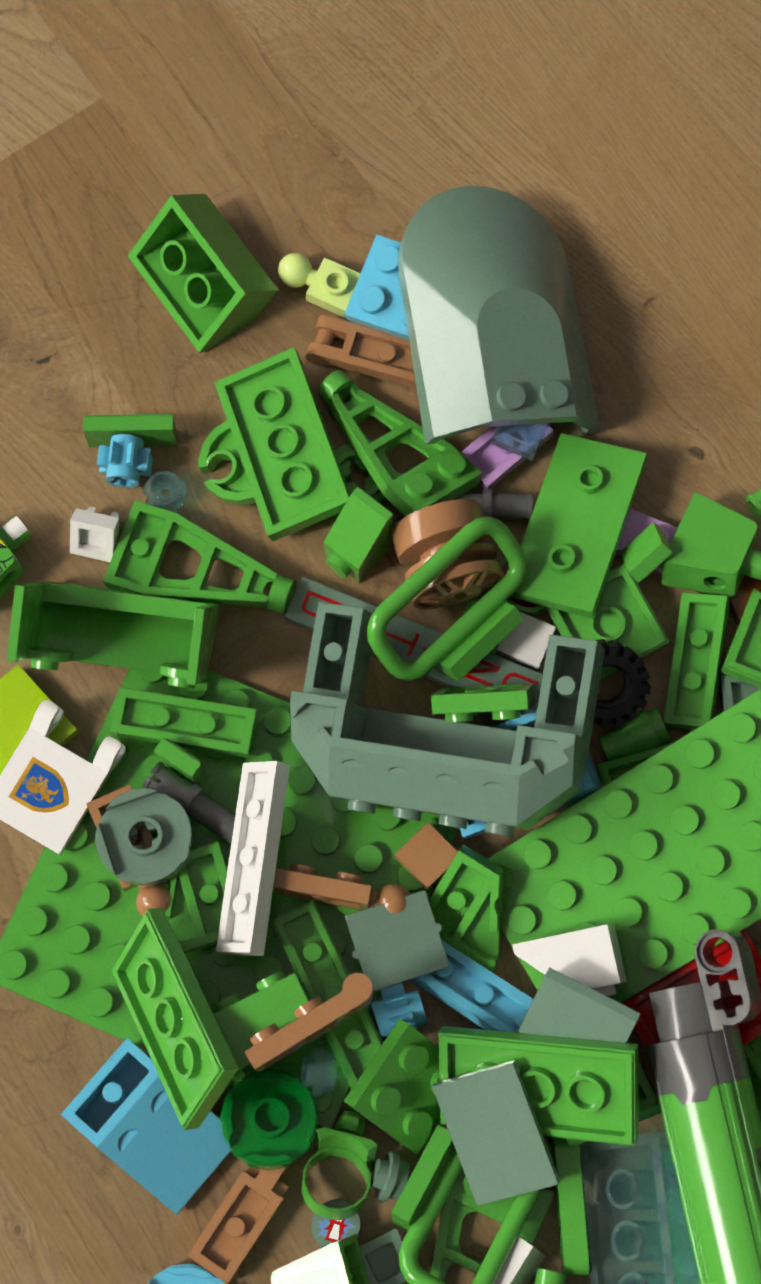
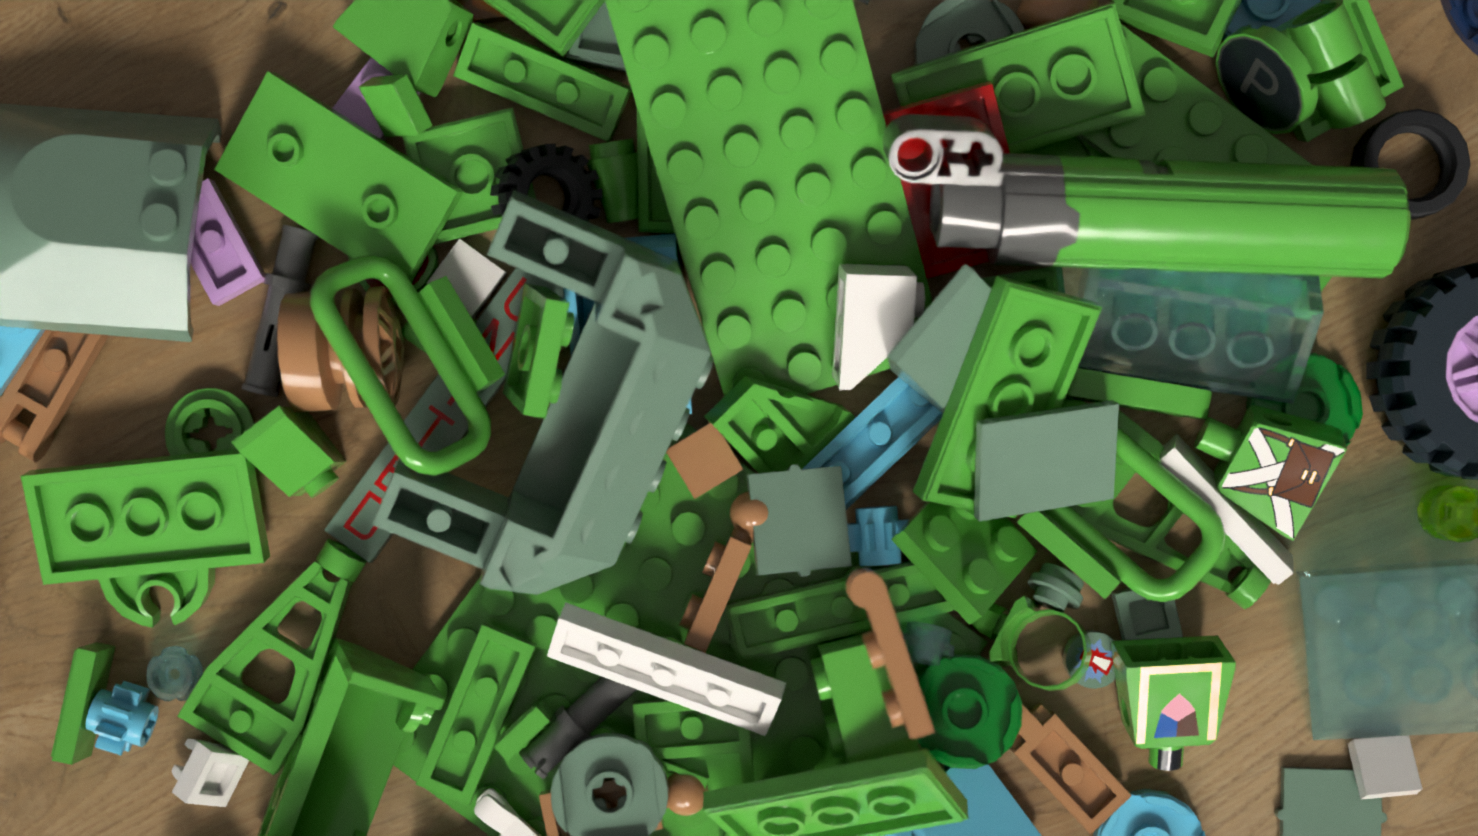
camera: 75 degrees left, 15 degrees up
bright green plate [317,370,482,517] -> none
clear light blue tile [492,423,550,461] -> none

